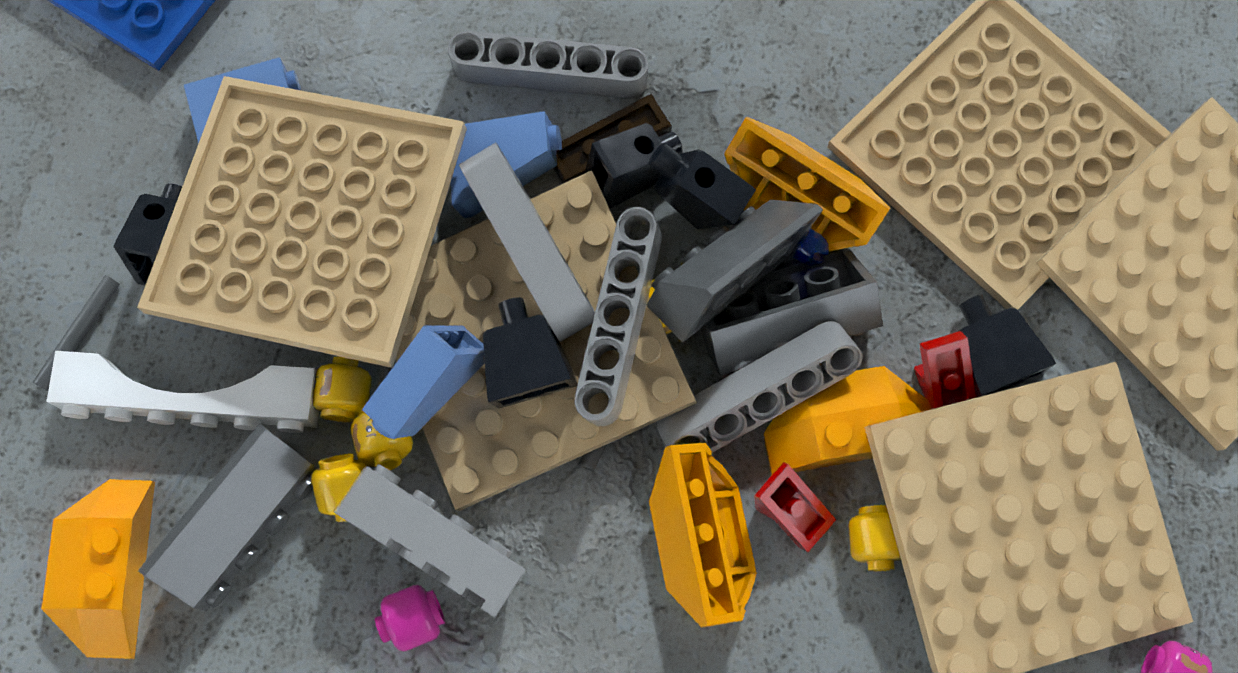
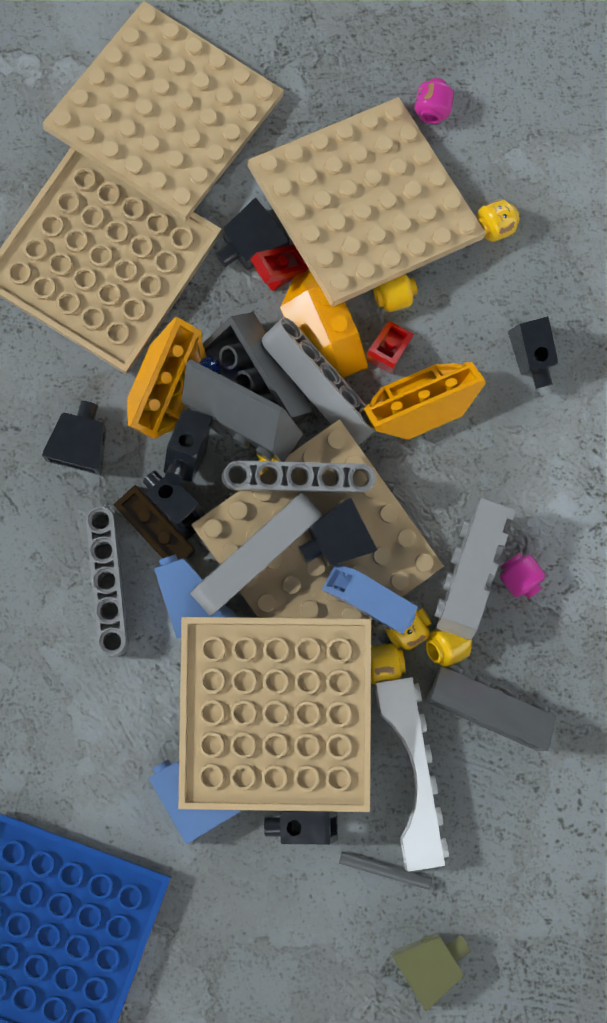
camera: 110 degrees left, 5 degrees up
light orange wedge [41,479,155,659] -> none
none -> black torso [42,401,106,475]

